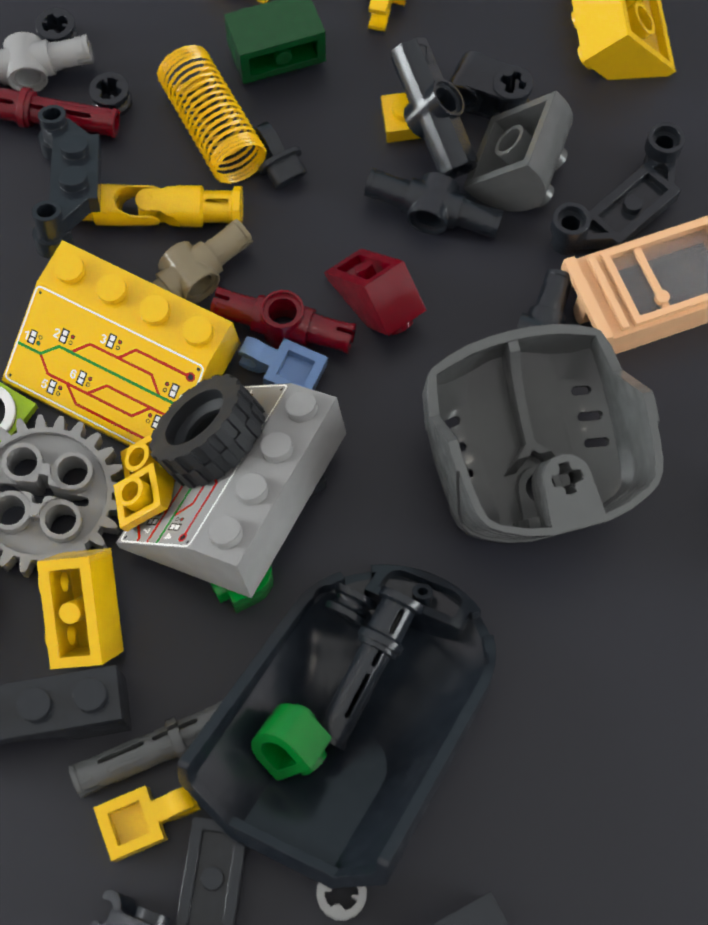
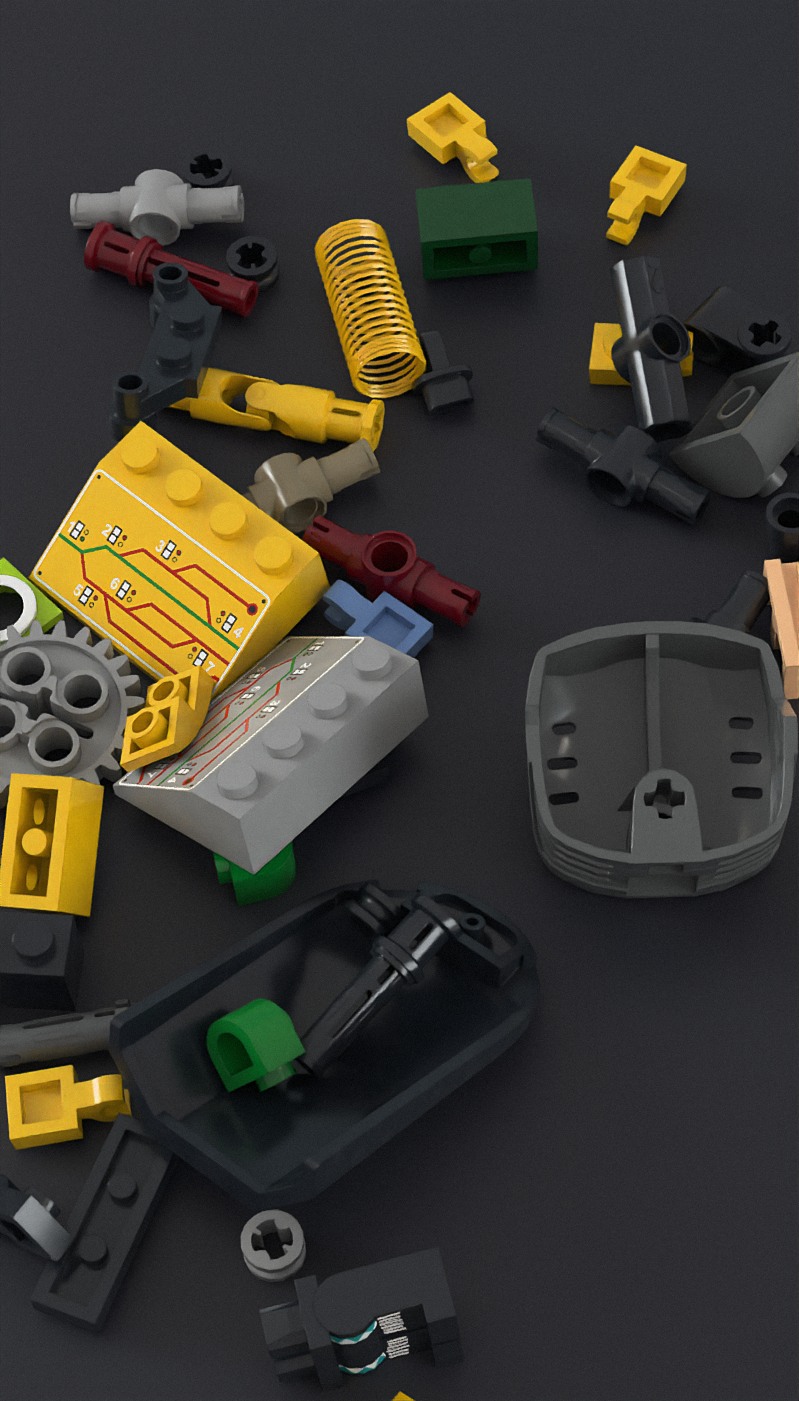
camera: 20 degrees right, 10 degrees down
black tyre [149,374,265,488] -> none
dark red slope [324,248,427,336] -> none

